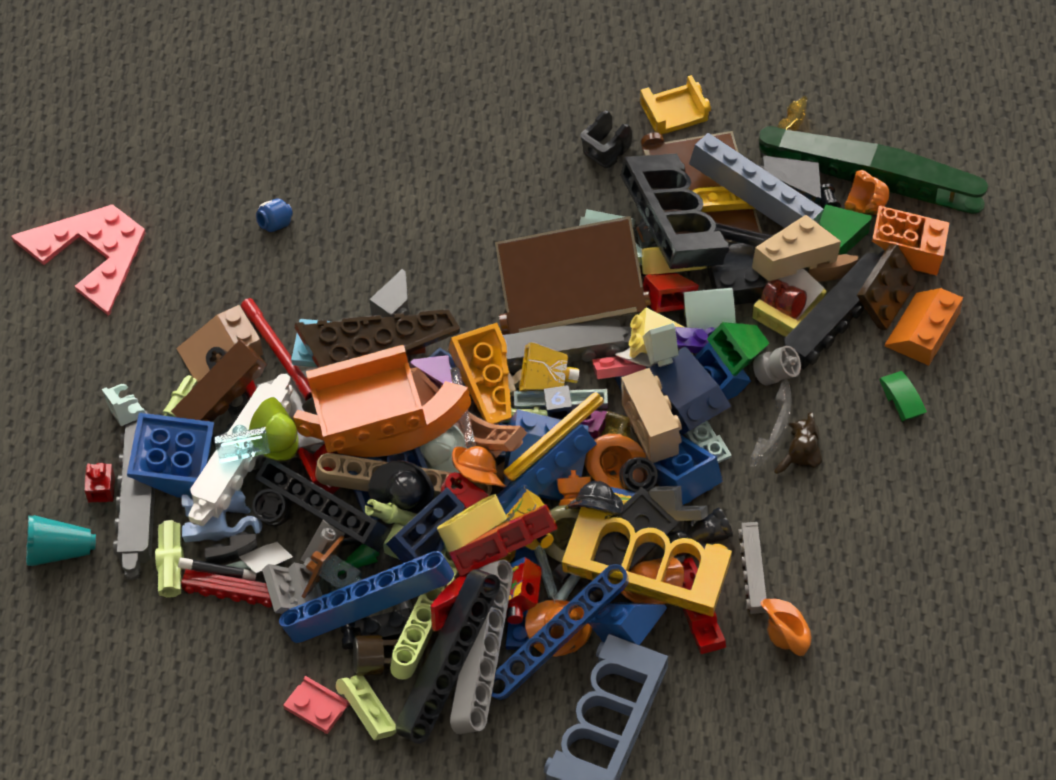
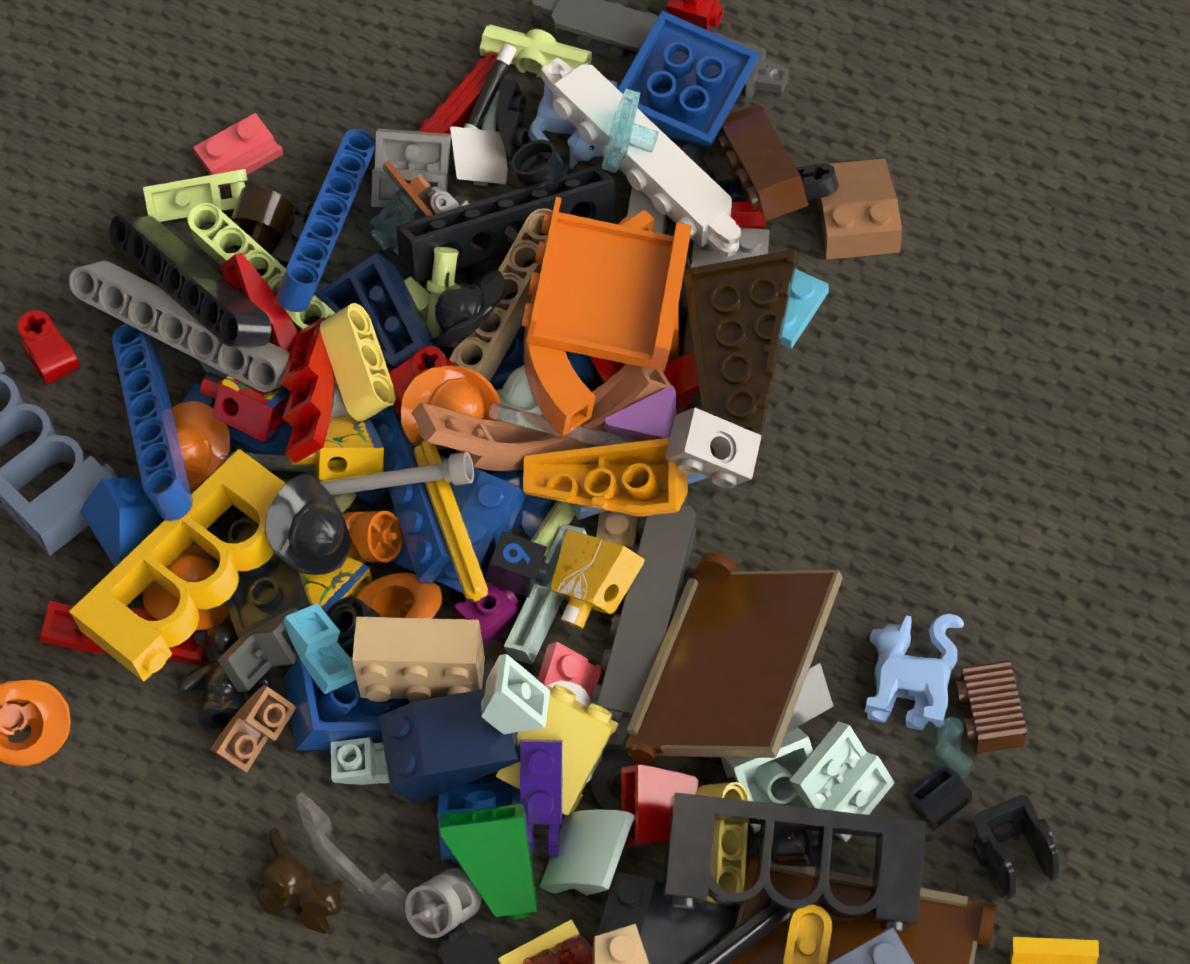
camera: 115 degrees right, 5 degrees up
wing [11,205,145,316] -> none
light aqua hinge [102,384,145,426] -> none
yellowish green axle [162,375,198,417] -> none
red piece [241,298,313,401] -> none
lime hat [249,397,299,461] -> none
blue head [256,198,293,232] -> none
slope [369,269,410,317] -> none
light grey piece [738,522,767,614] -> none
none -> red piece [18,311,80,386]
none -> medium nougat slope [210,685,297,773]
none -> medium azure slope [283,603,356,694]
none -> light grey piece [319,452,474,496]
none -> brick [665,408,762,488]
none -> light blue animal [865,614,964,731]
none -> black piece [906,765,972,831]
none -> clear light blue arm [935,717,975,779]
none -> reddish brown brick [954,660,1027,754]

